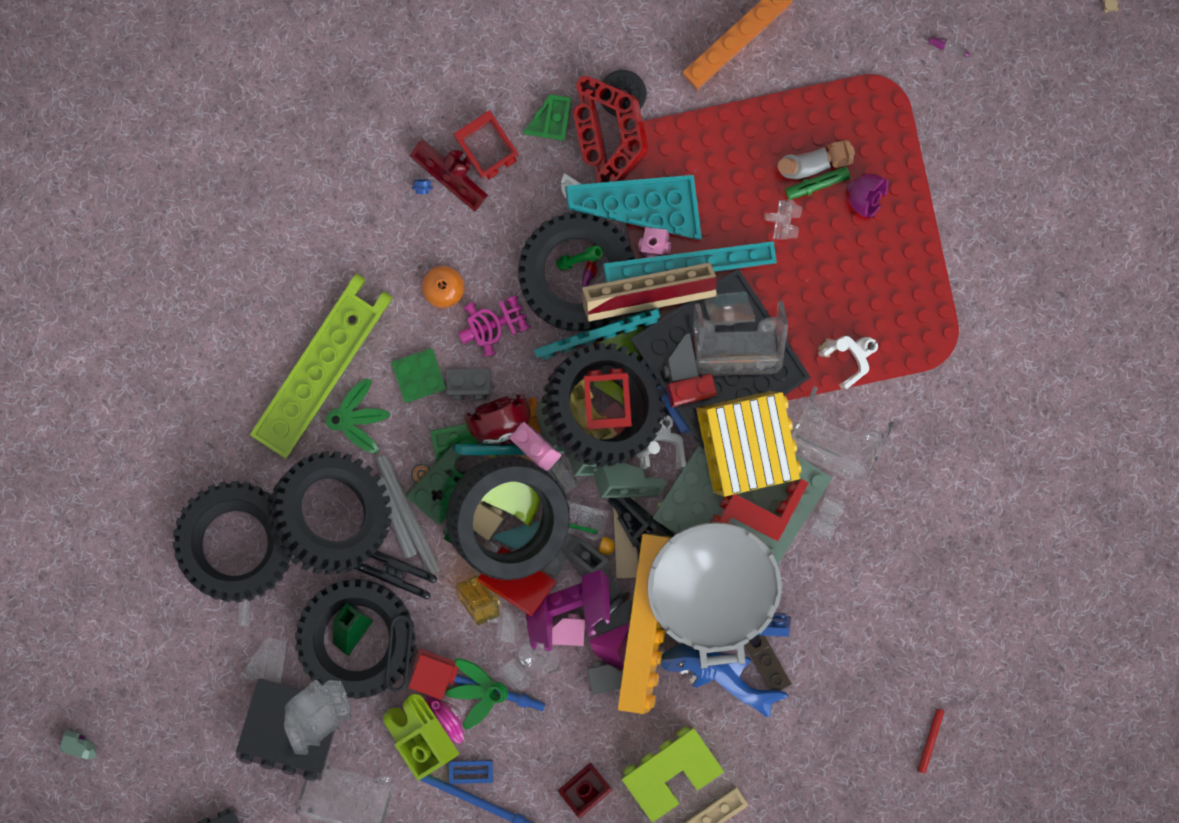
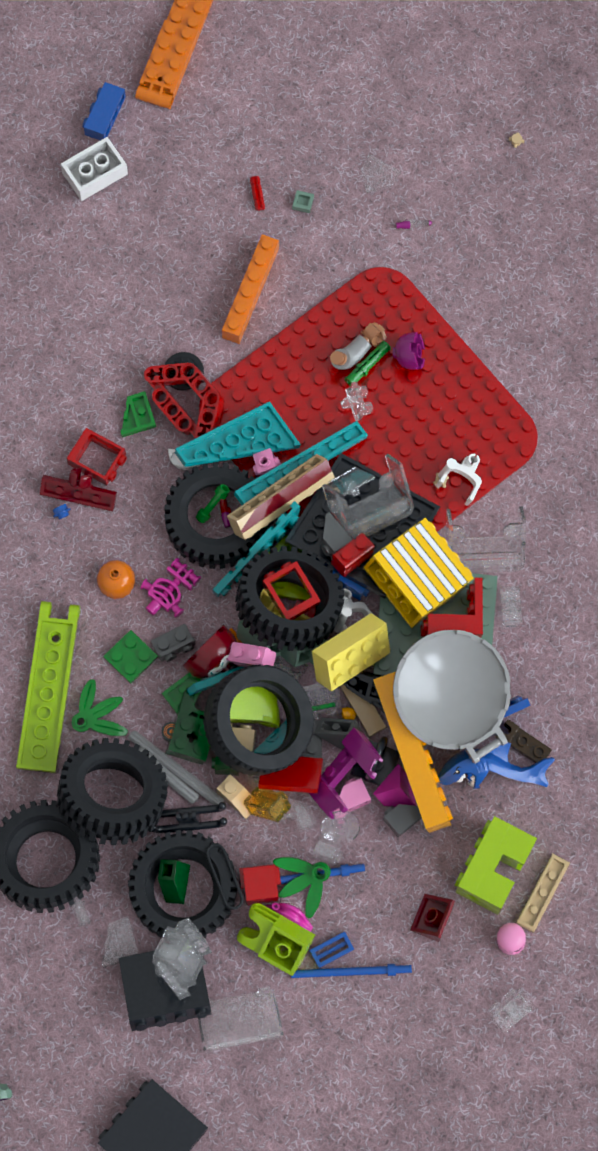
camera: 25 degrees left, 15 degrees down
none -> tan slope [217,775,259,819]
none -> light yellow brick [312,613,390,691]

